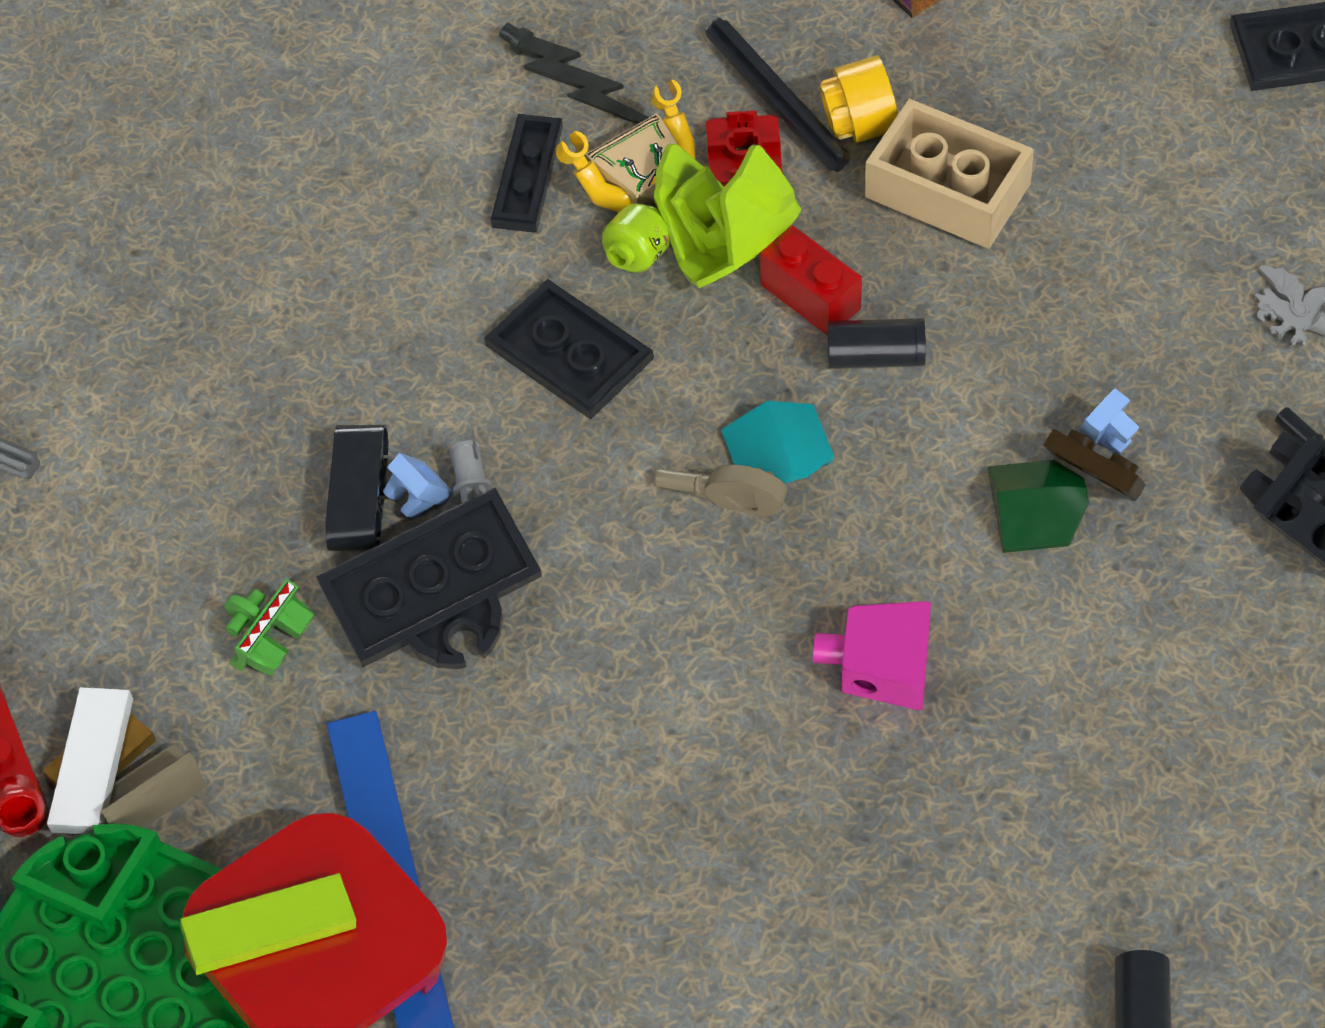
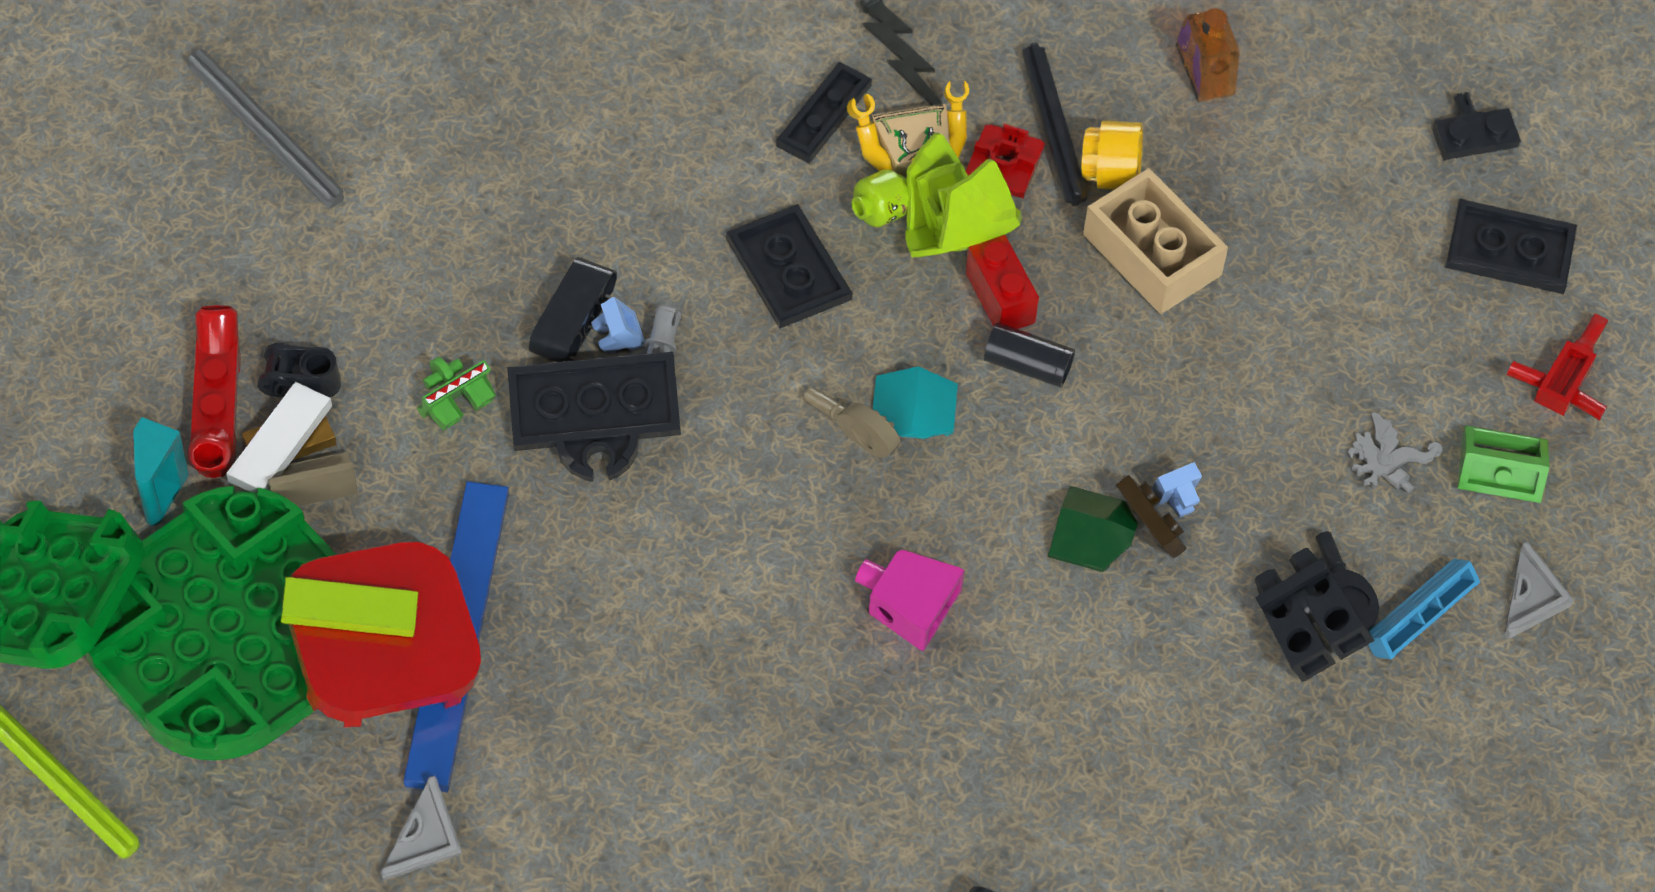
camera: 15 degrees right, 0 degrees up
none -> black piece [257,343,341,398]

